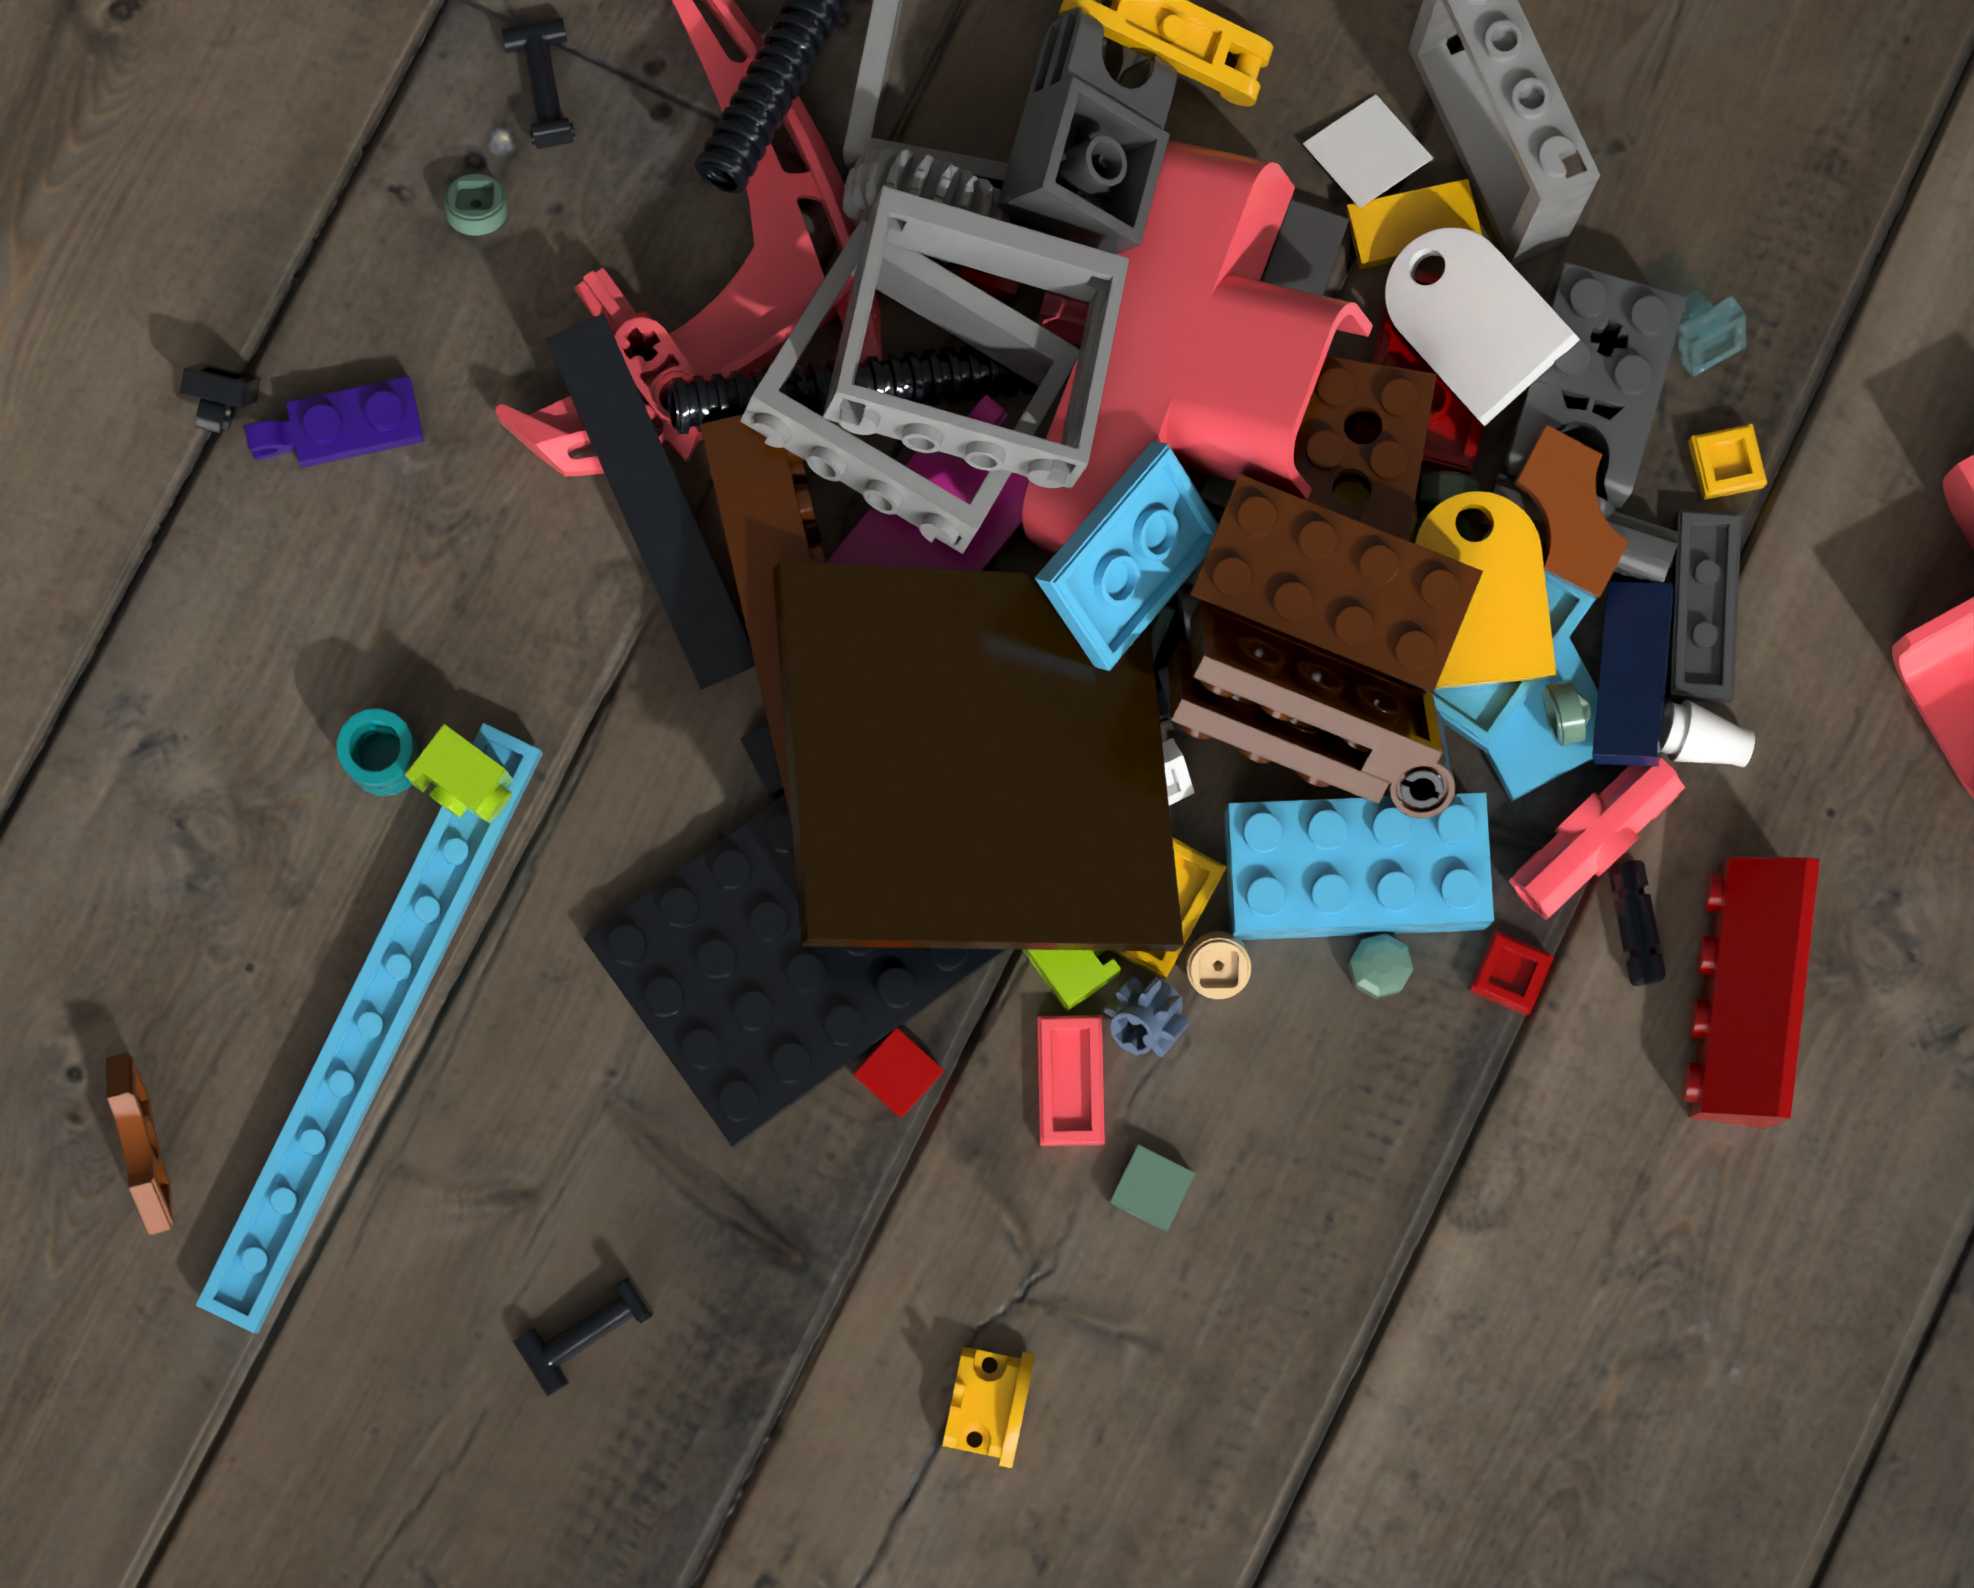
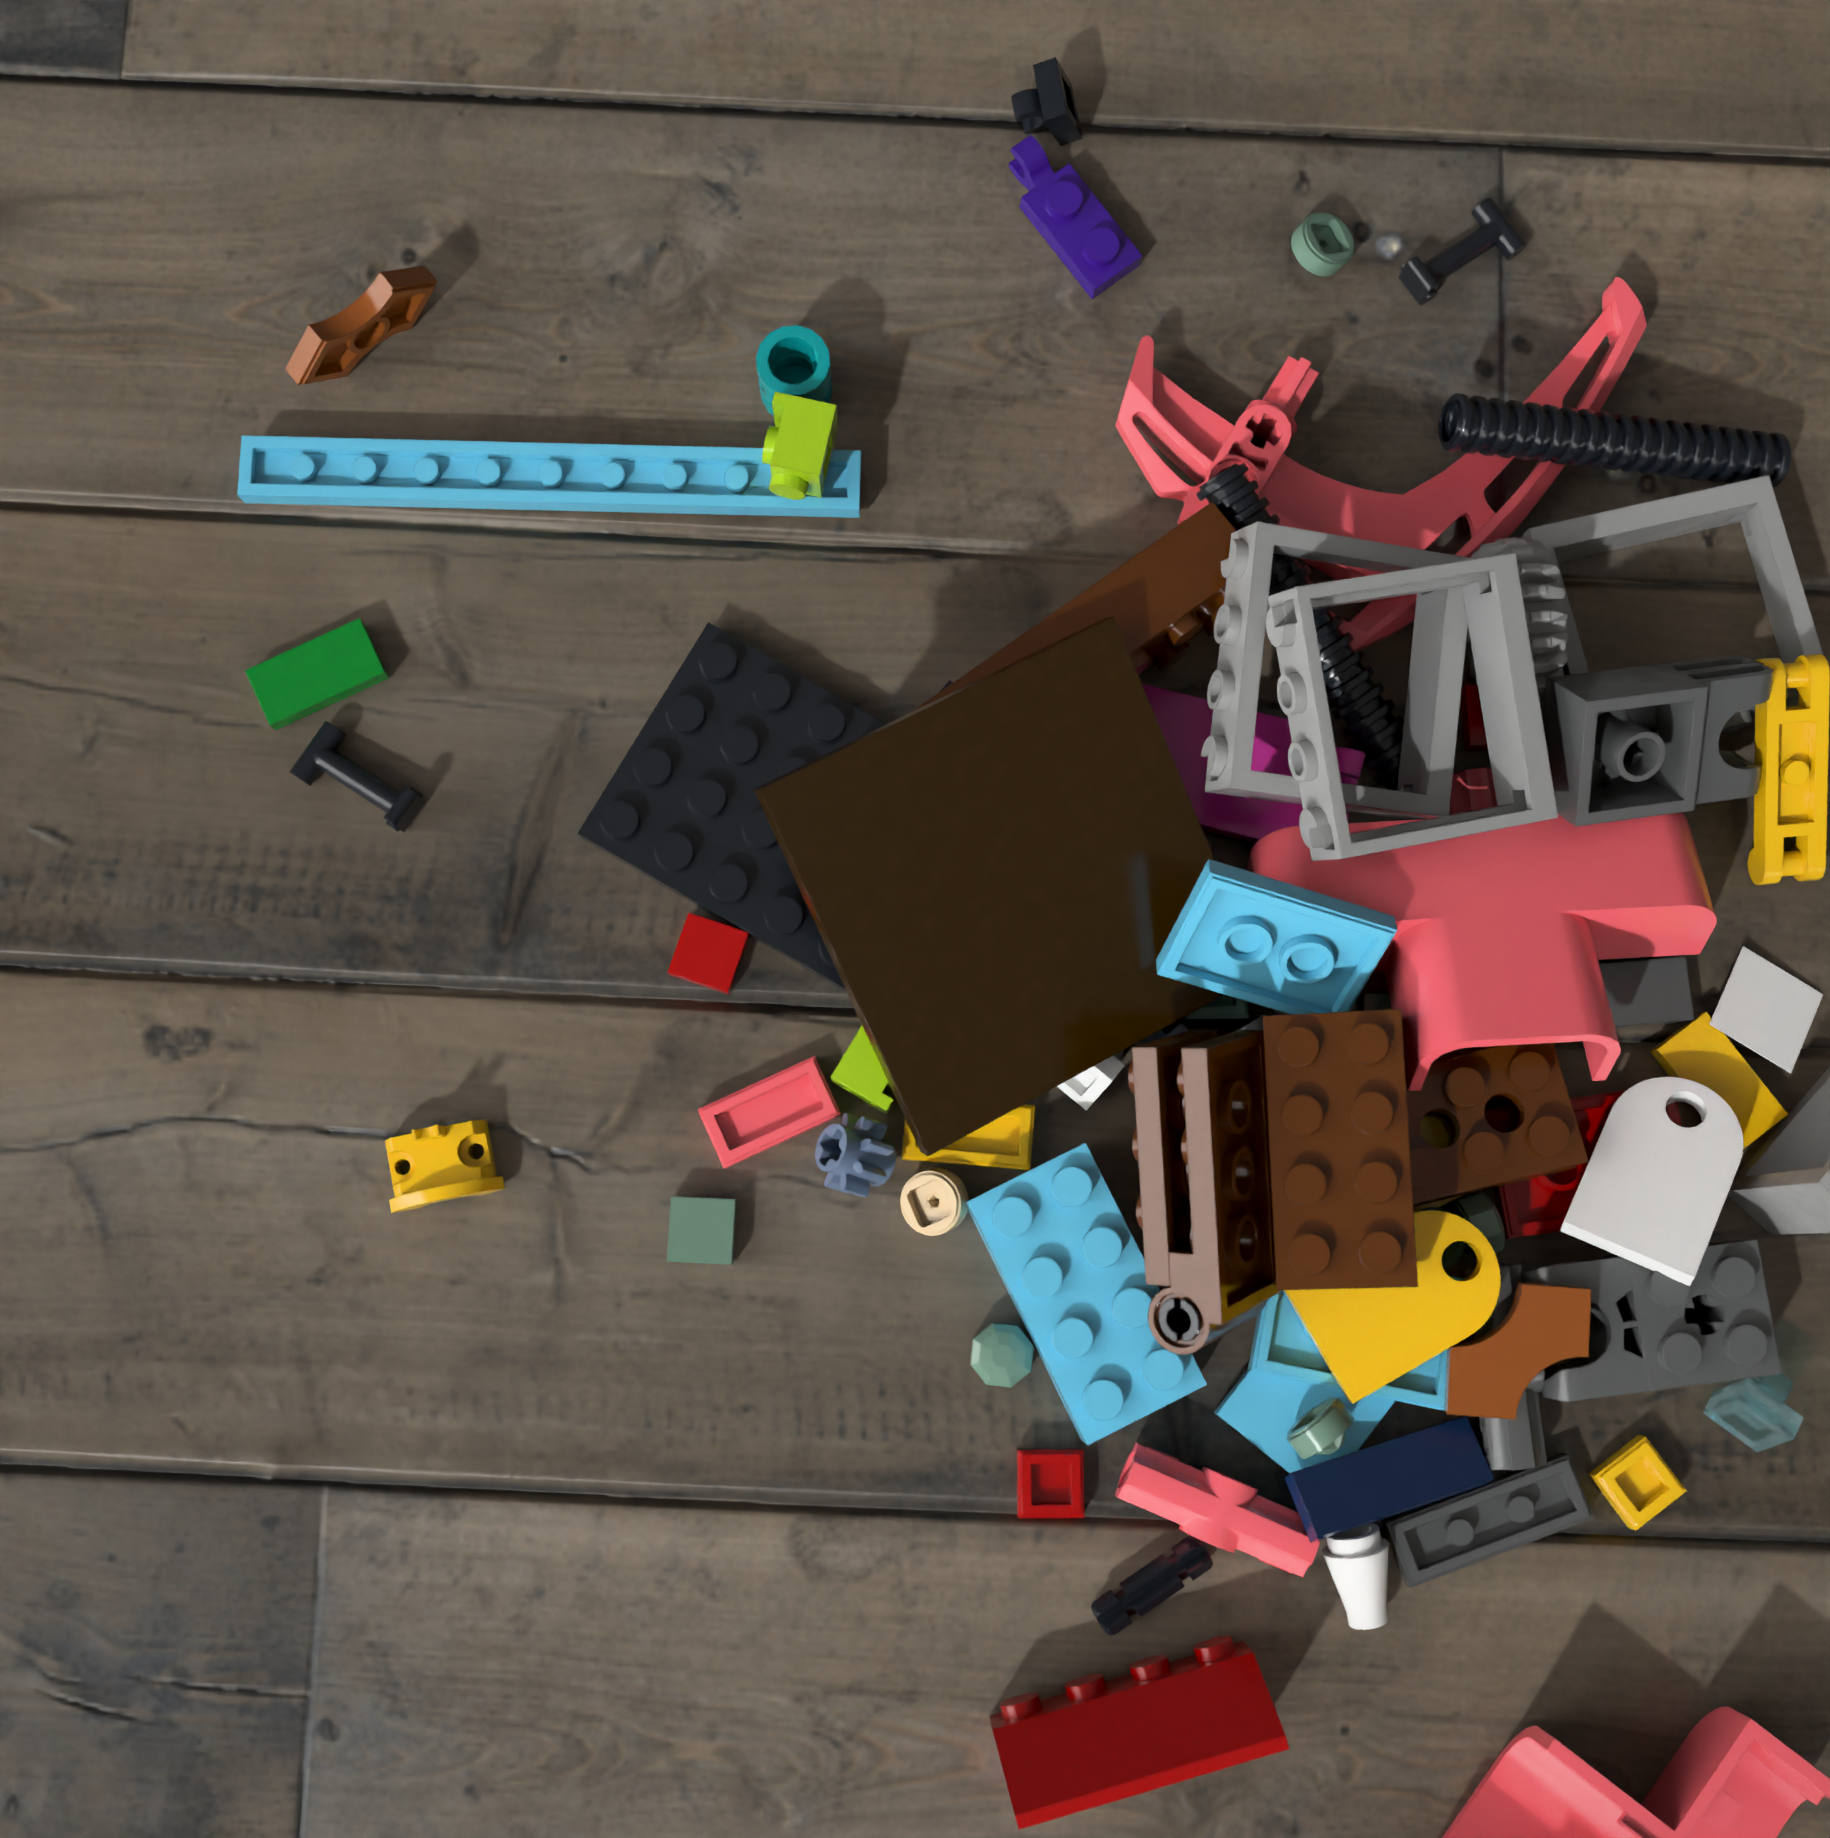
camera: 65 degrees right, 0 degrees up
black tile [545,313,755,690] -> none
none -> green tile [245,618,390,731]

